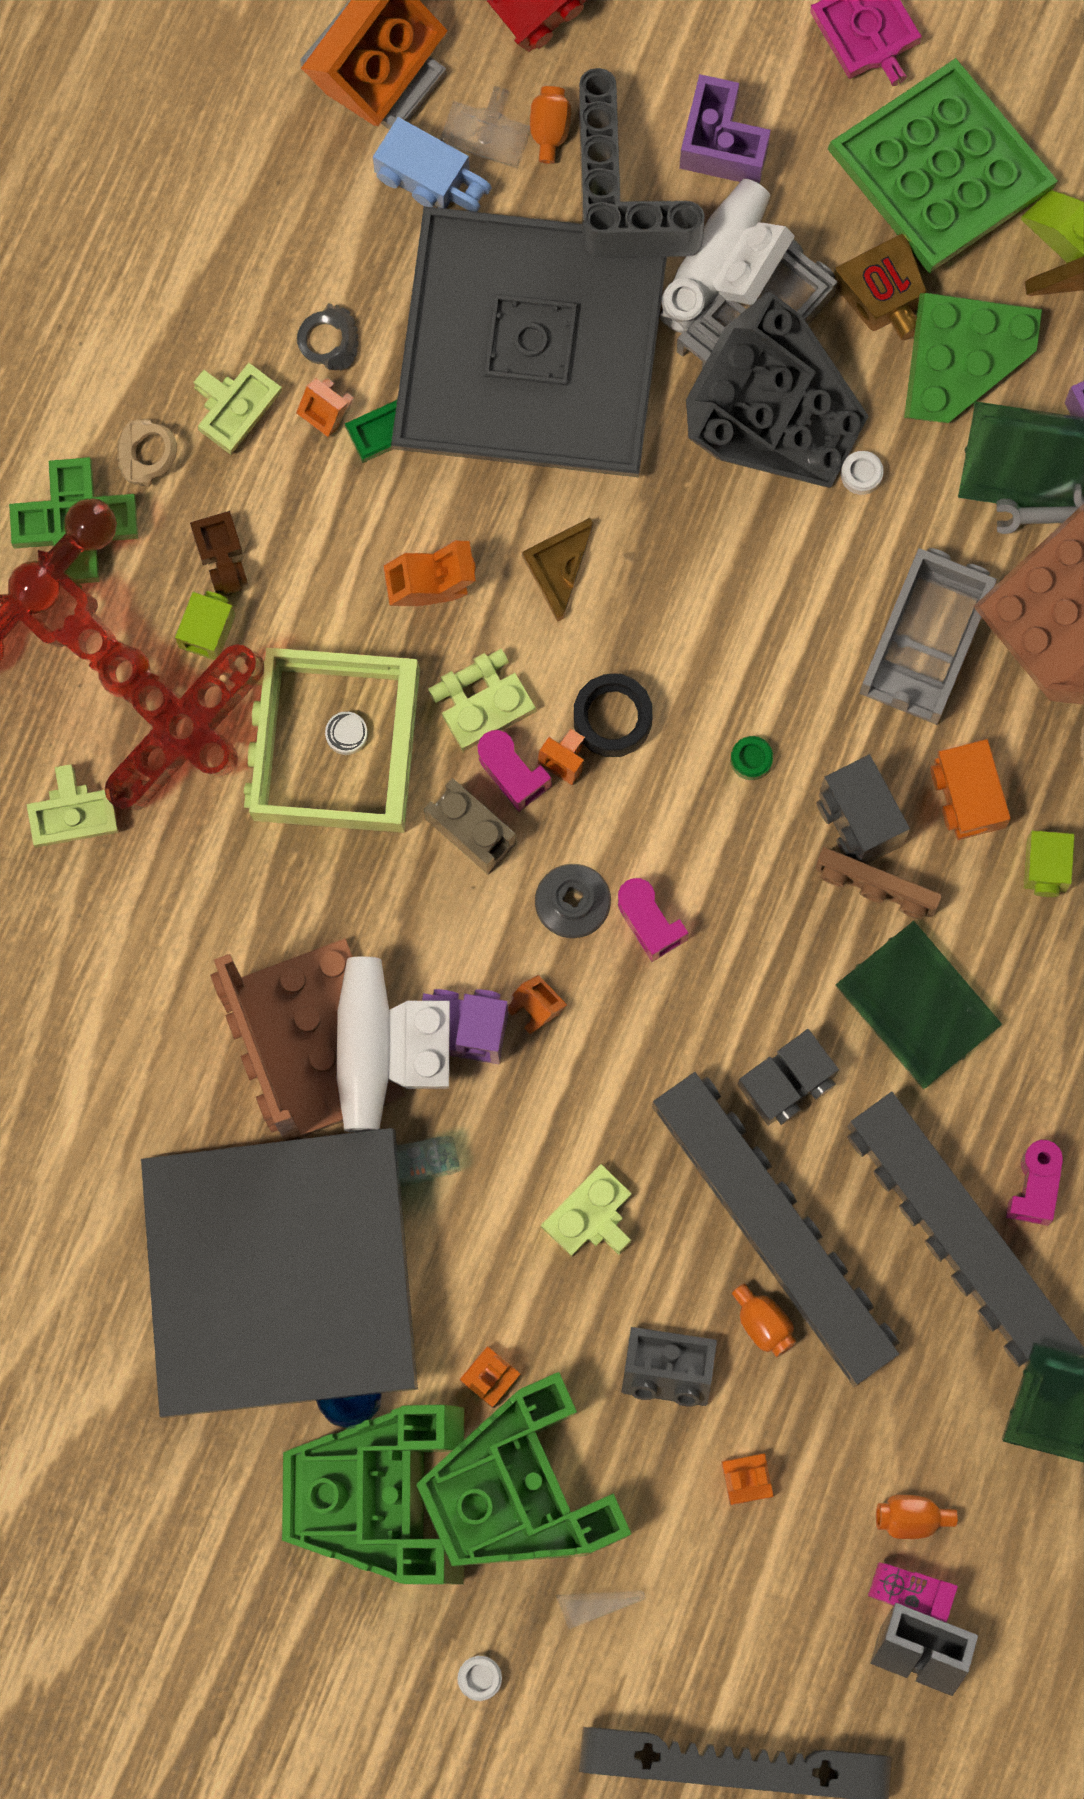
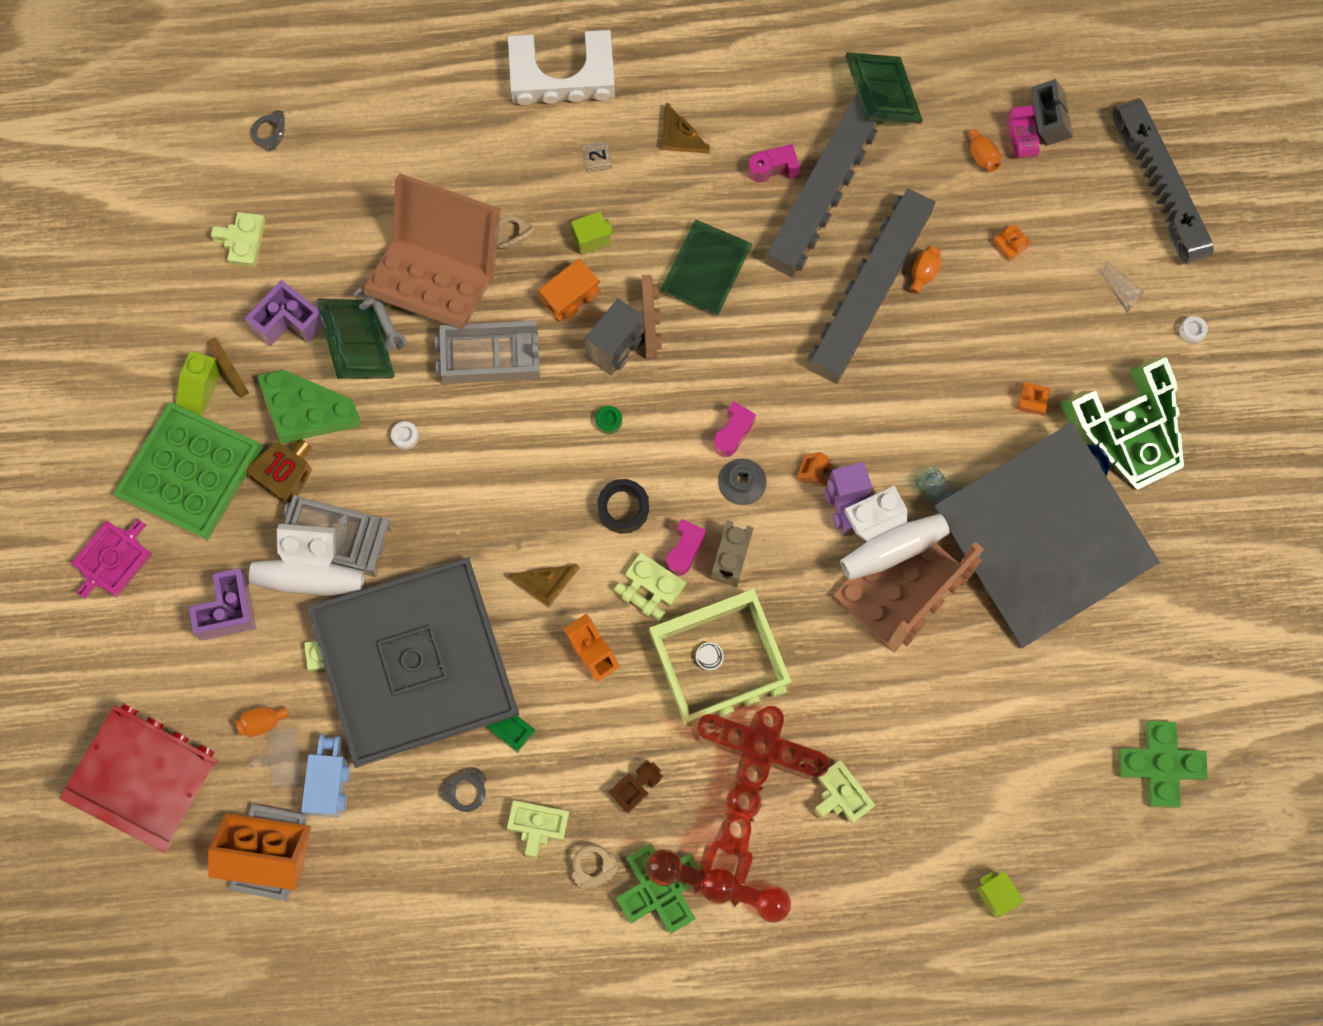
camera: 120 degrees left, 5 degrees down
lime brick [175,591,235,662] -> none
orange tile [296,378,354,437] -> none
bright green wedge [416,1372,631,1567] -> none
orange tile [537,729,585,785] -> none
yellowish green hinge [541,1164,632,1257] -> none
dark grey beam [579,68,705,257] -> none
dark grey bracket [621,1327,717,1407] -> none
white tile [662,279,705,322] -> none
dark grey wedge [686,292,869,488] -> none
dark grey piece [737,1029,839,1126] -> none

